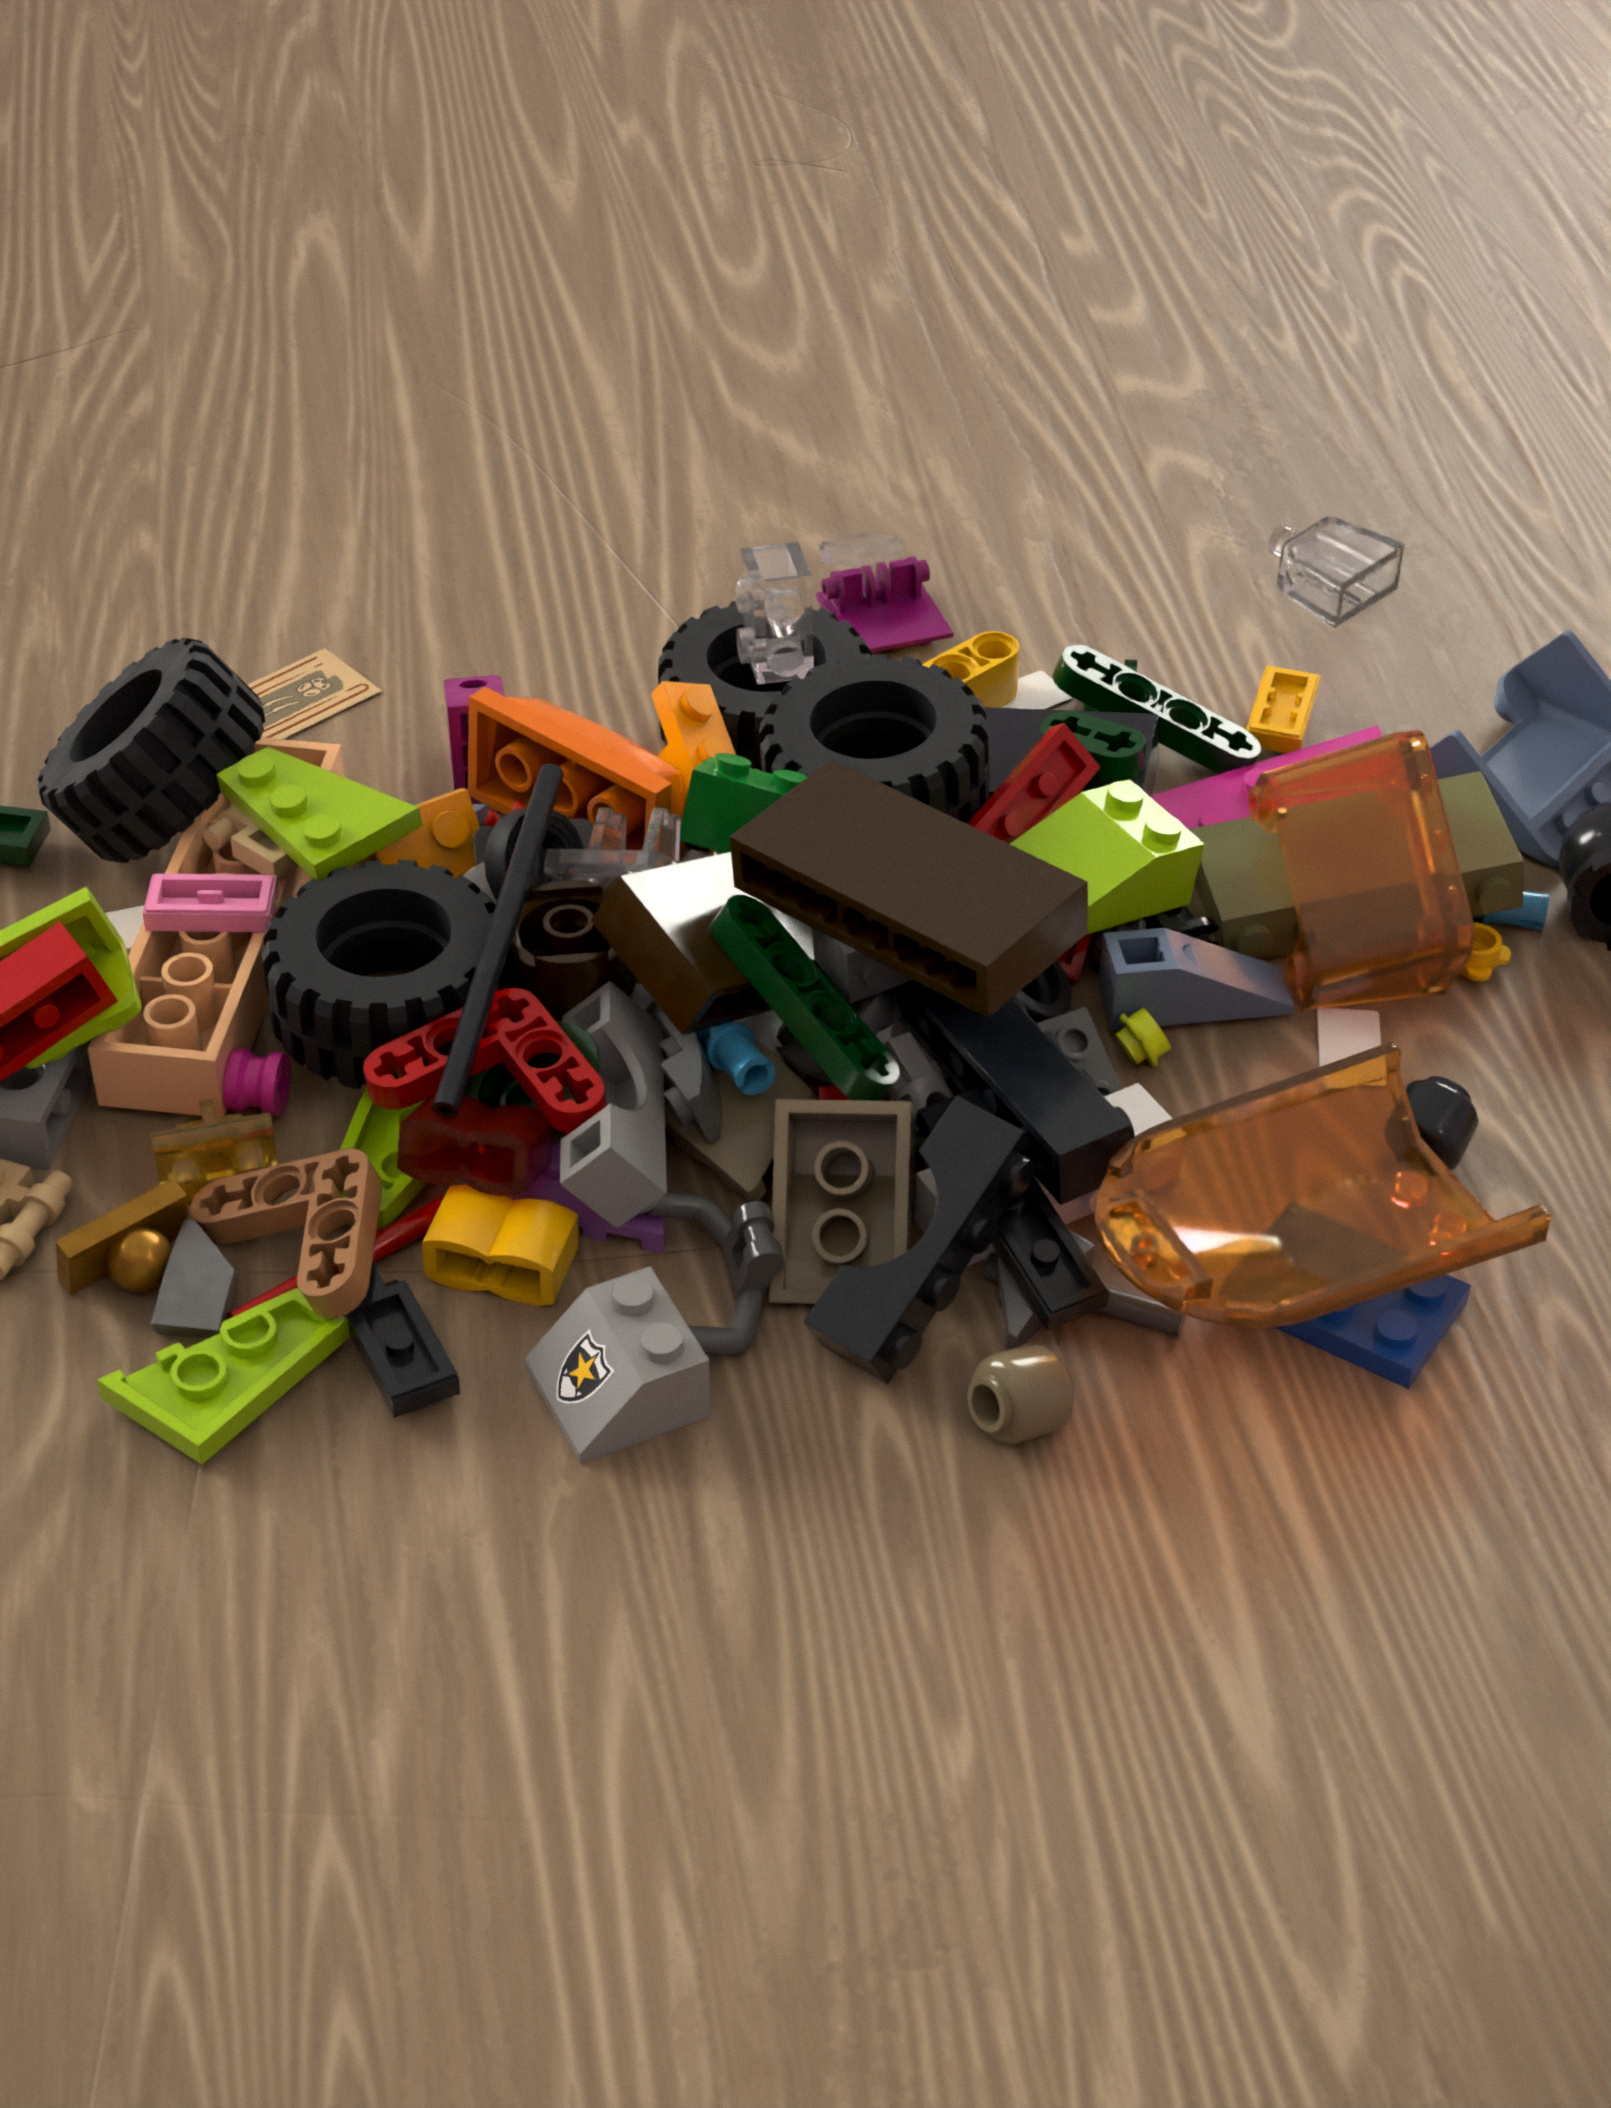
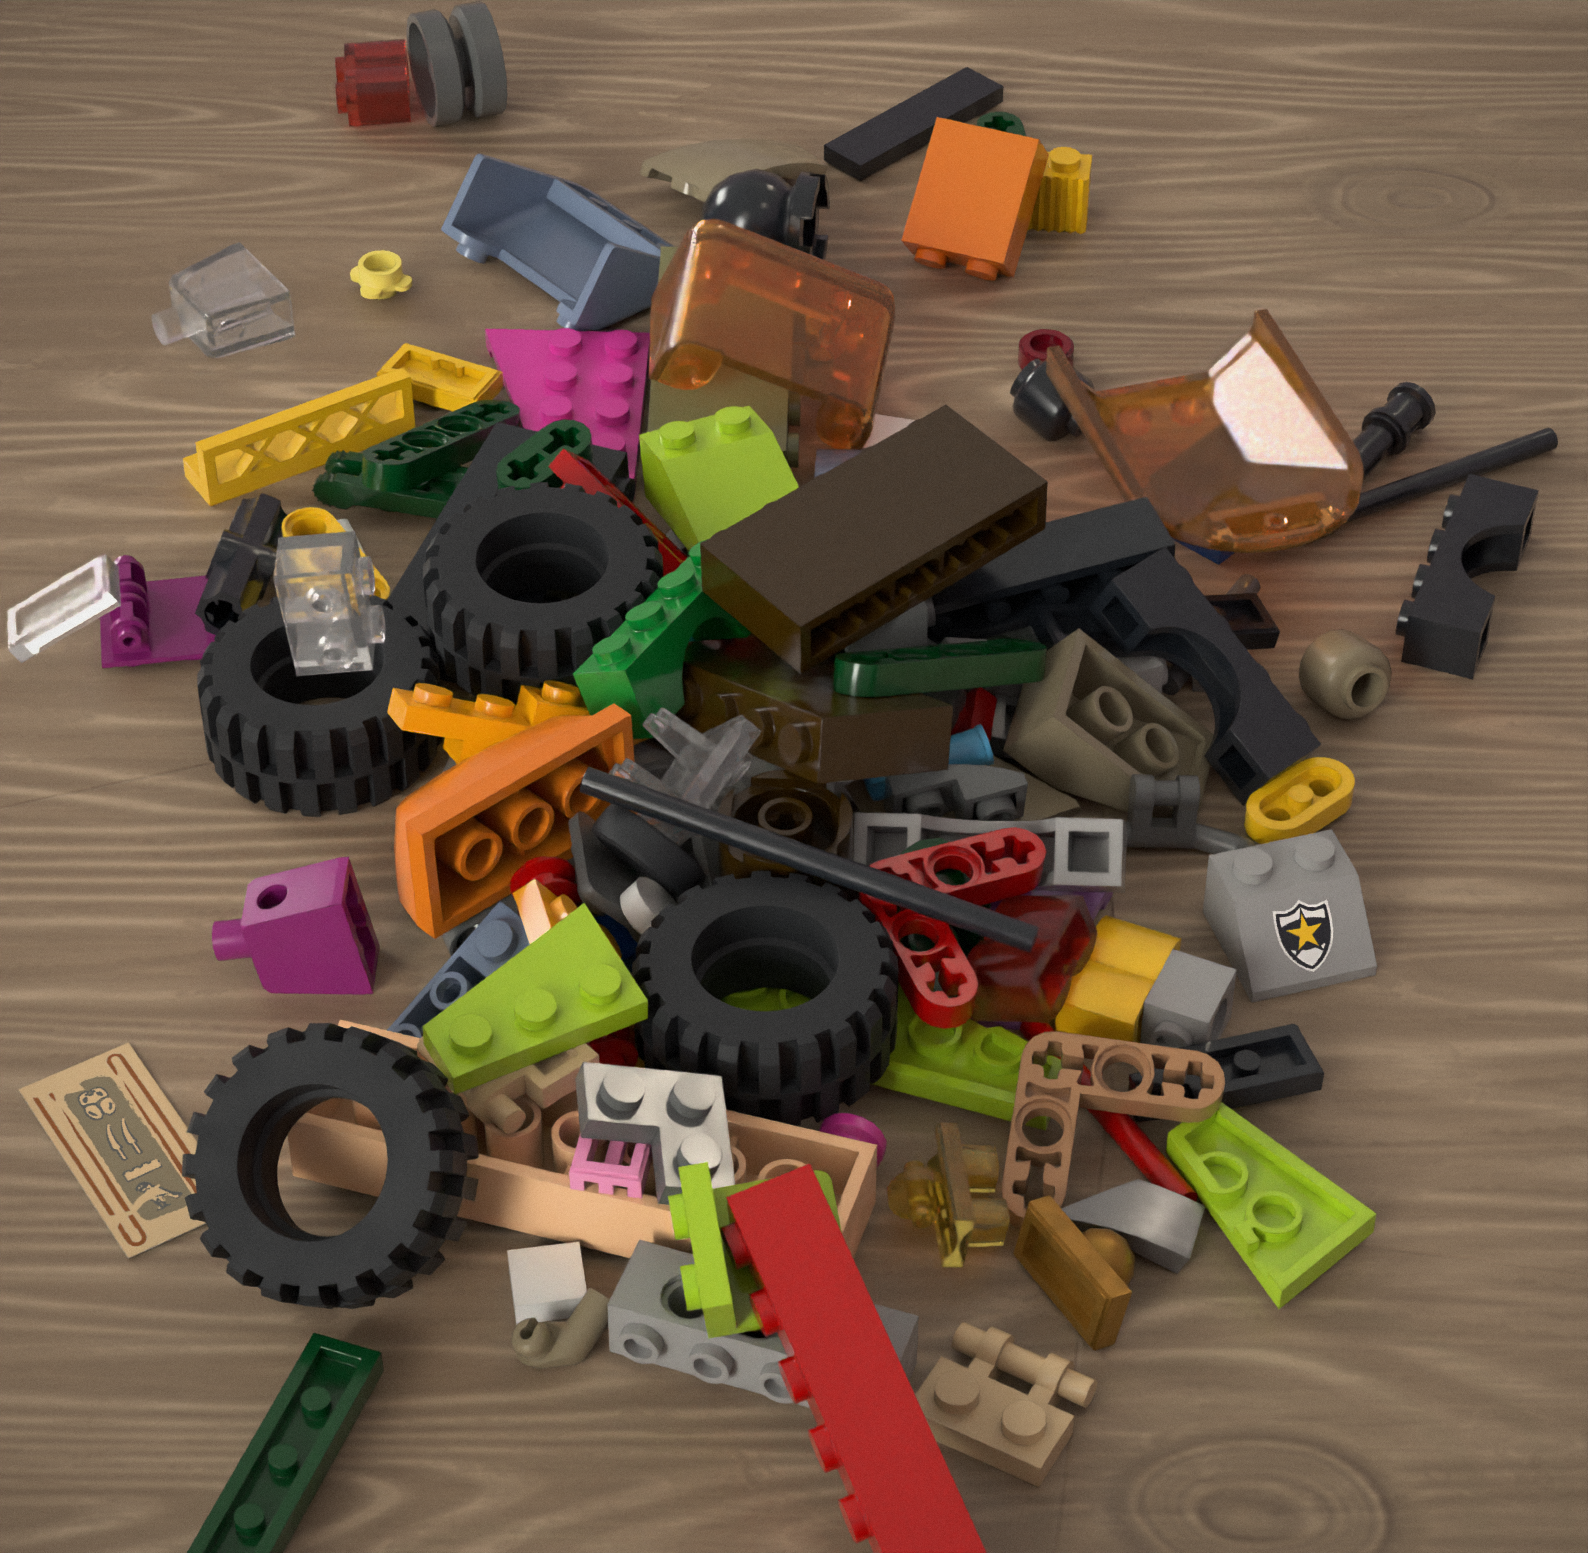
camera: 80 degrees left, 0 degrees up
none -> yellow fence [183,368,416,507]
none -> black piece [195,493,287,635]
none -> light yellow plate [350,250,412,299]
none -> plate [575,1062,736,1205]
none -> dark red tile [1018,329,1074,370]
none -> light grey brick [1140,949,1237,1048]
none -> yellow plate [1244,757,1355,844]
none -> black bar [1261,428,1558,550]
none -> black pin [1308,382,1436,504]
none -> black arch [1396,474,1539,680]

